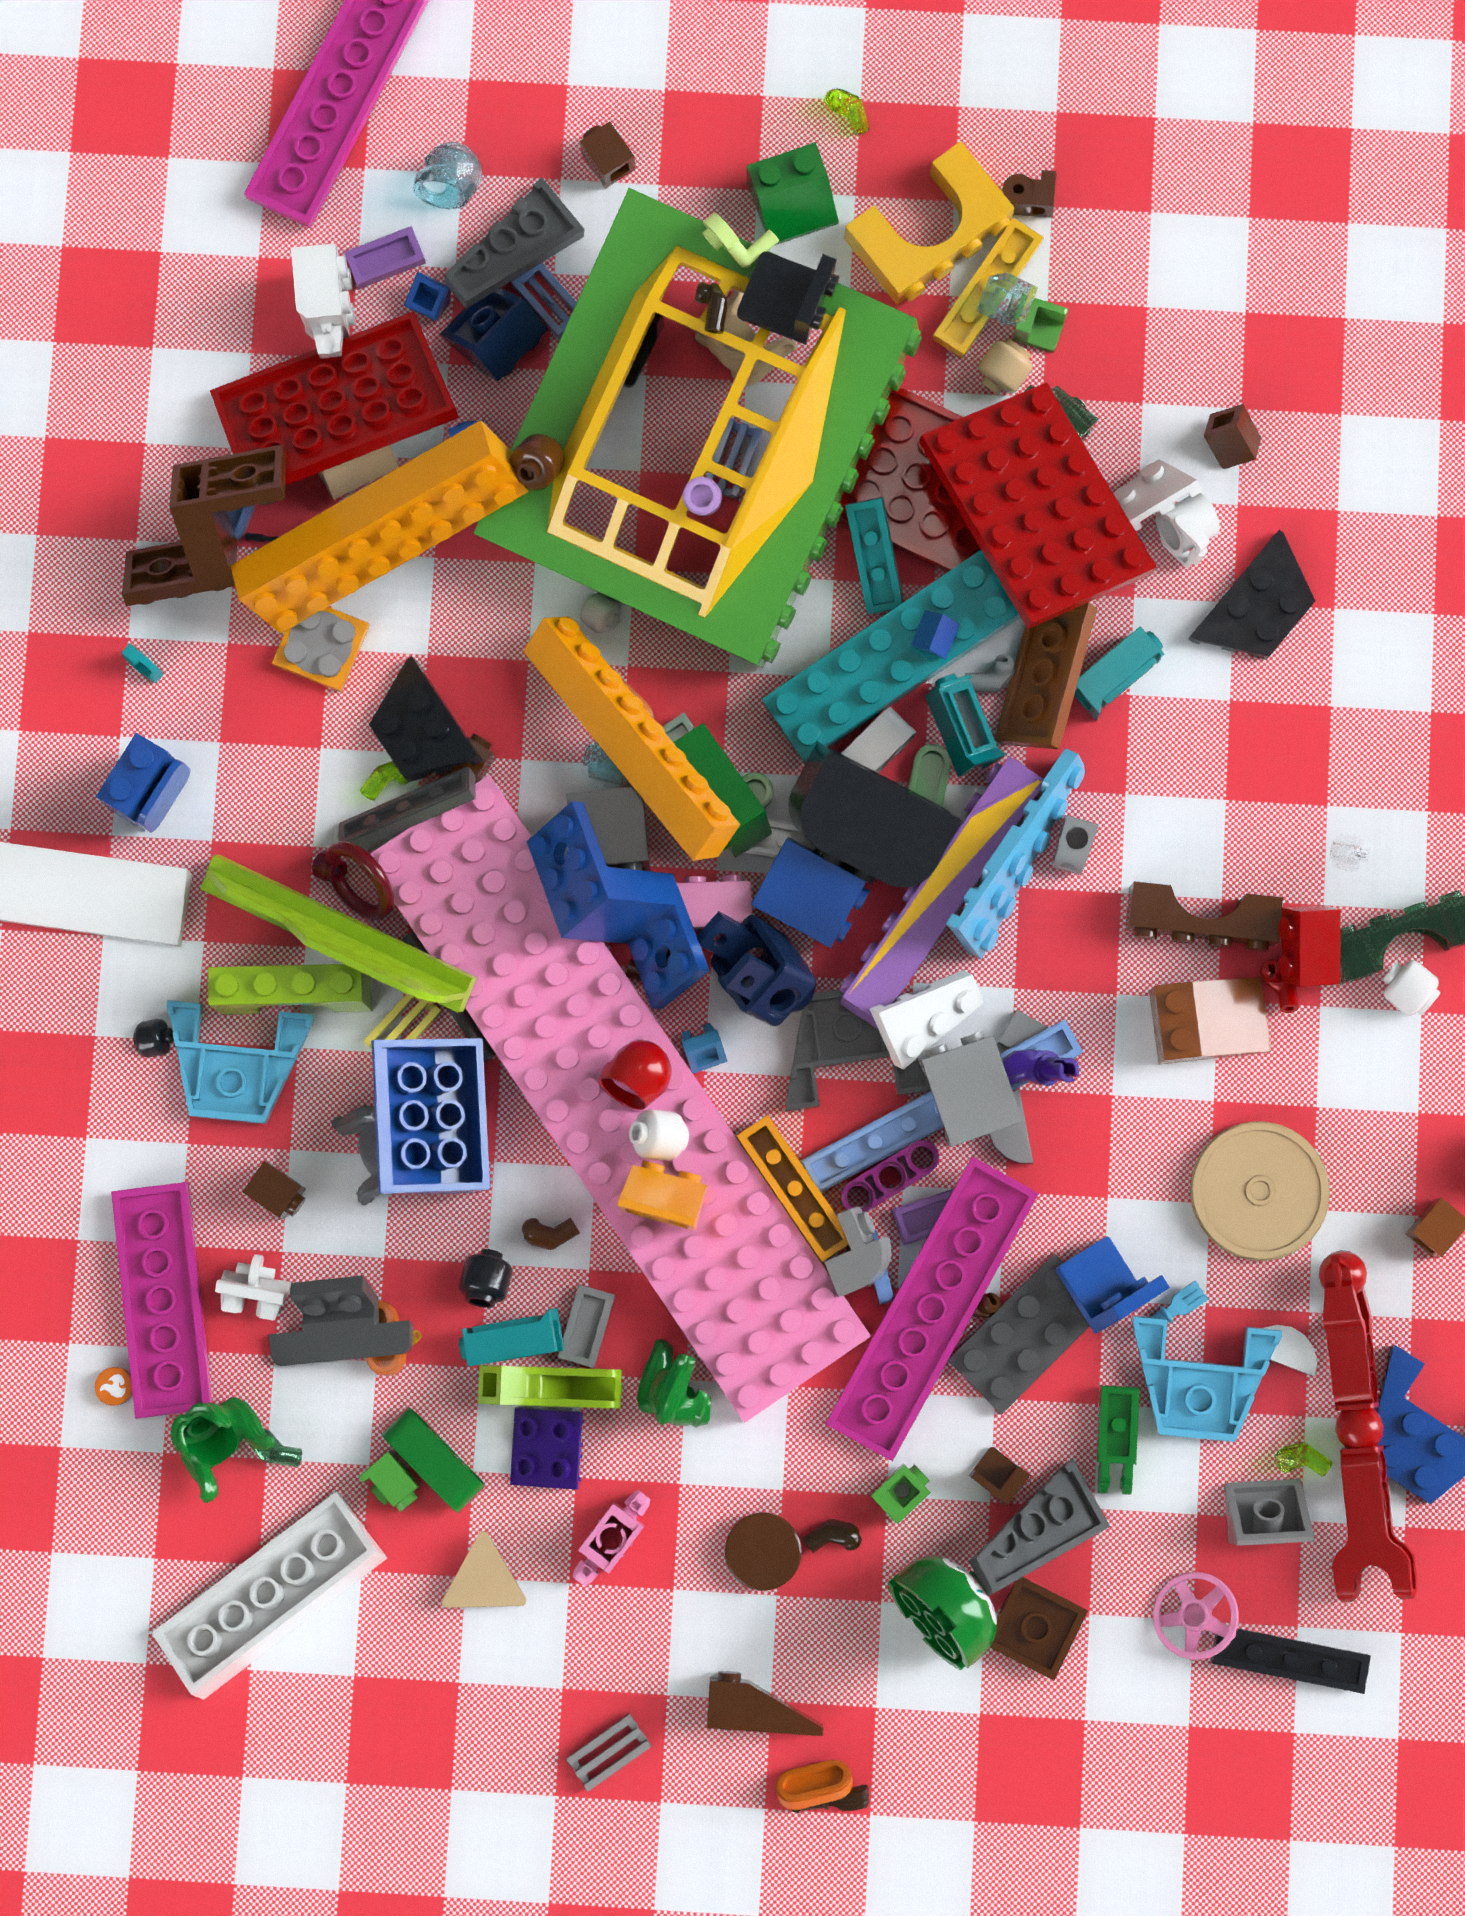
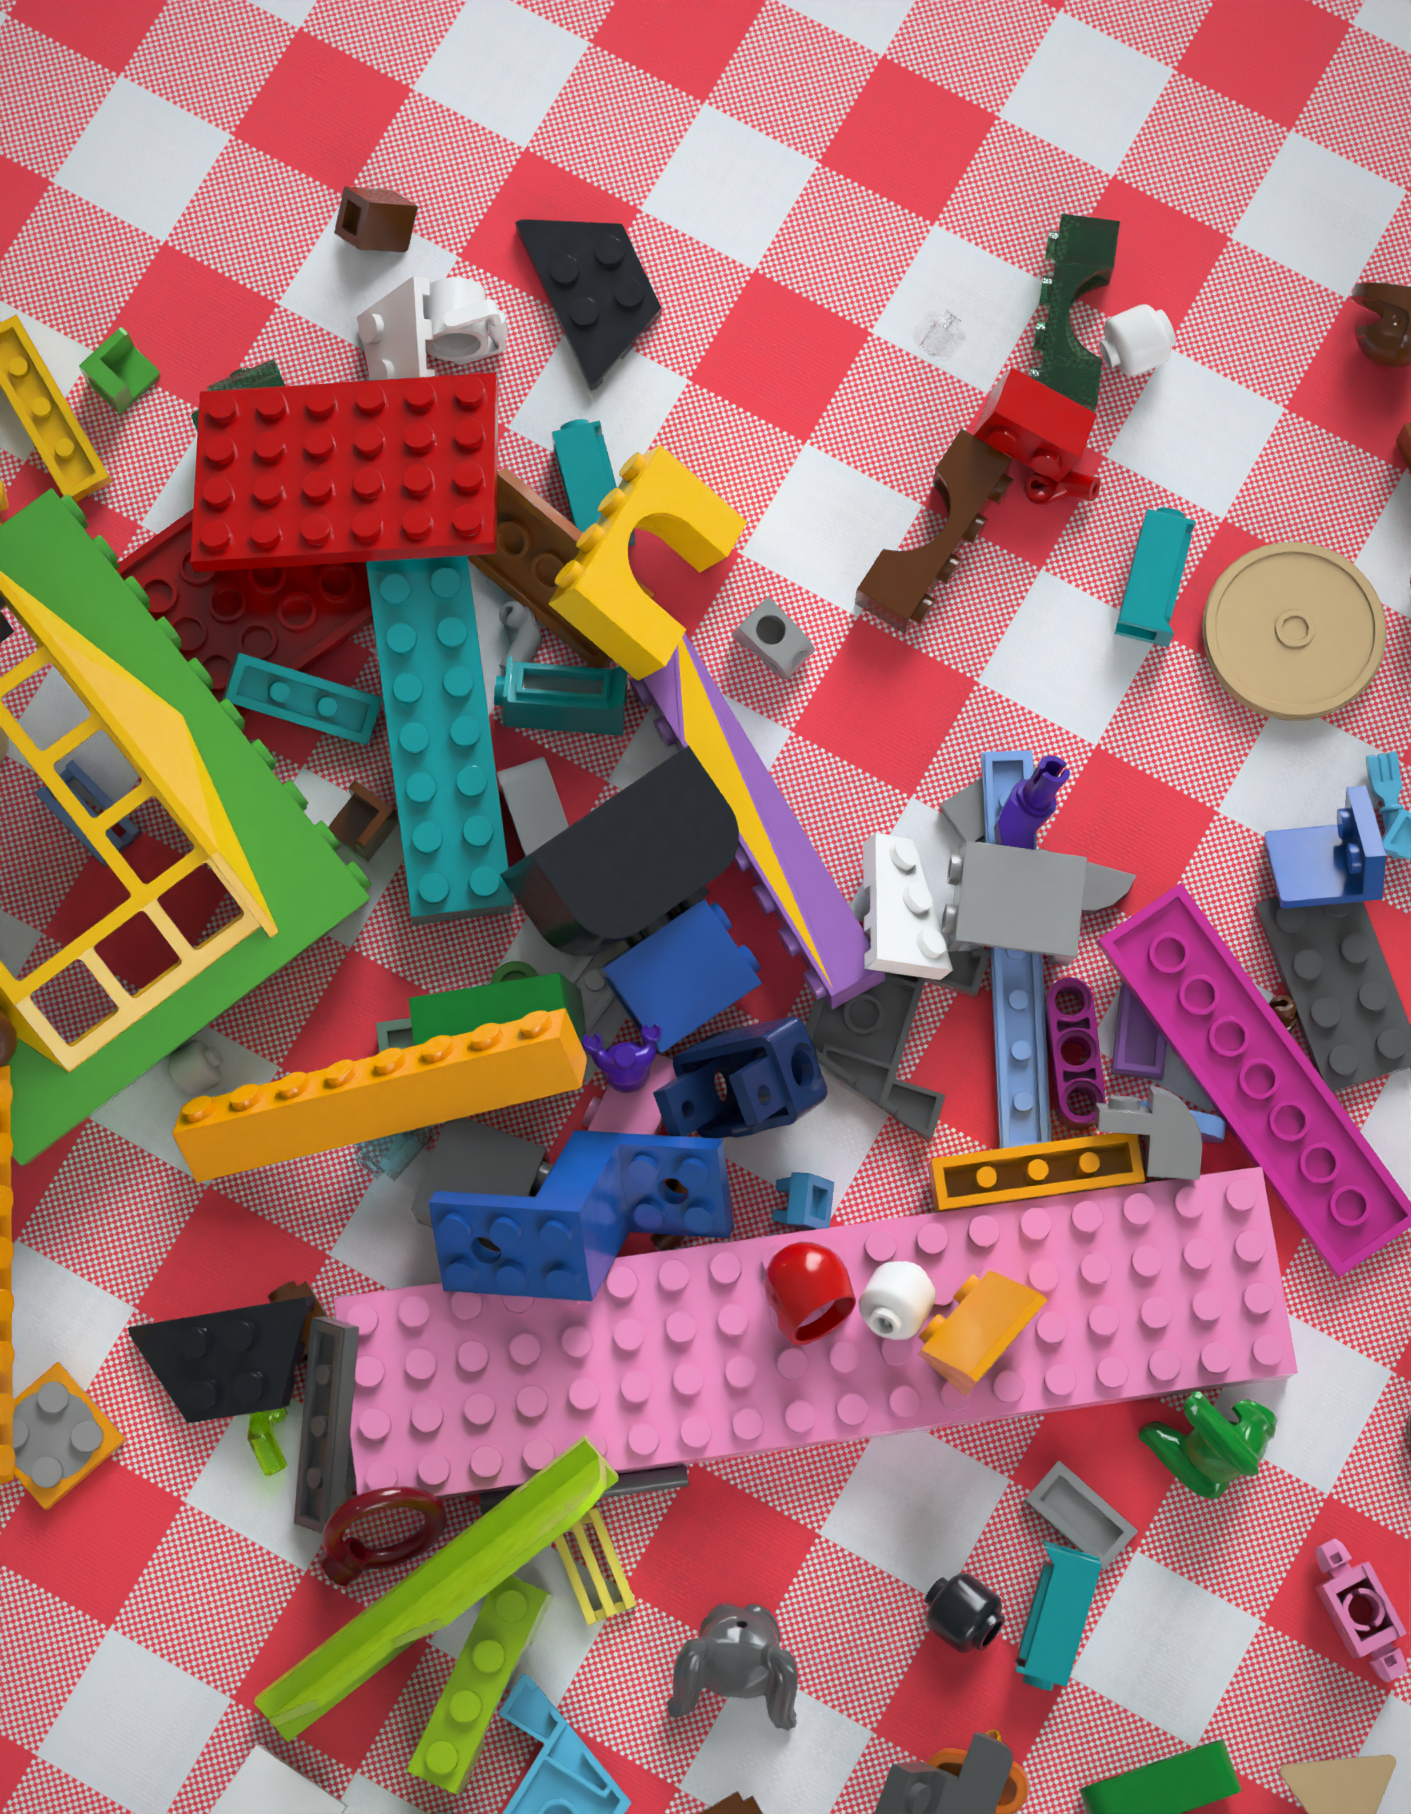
camera: 65 degrees left, 5 degrees down
blue brick [96,733,191,833] -> none
blue slope [371,1038,490,1194] -> none
lime arch [478,1365,622,1409] -> none
dark purple hinge [510,1408,585,1490] -> none
reddish brown arm [522,1217,580,1250] -> none
lavender tile [683,477,722,516] -> none
green tile [908,744,951,806] -> none
blue slope [911,610,960,660] -> none
medium azure wing [946,748,1085,960] -> none
clear light blue panel [976,272,1038,325] -> none
tan head [978,338,1033,395] -> none
slope [1149,978,1271,1065] -> none
none -> reddish brown panel [328,780,399,862]
none -> yellow arch [548,445,747,681]
none -> dark purple piece [582,1023,662,1093]
none -> teal window [1114,507,1196,648]

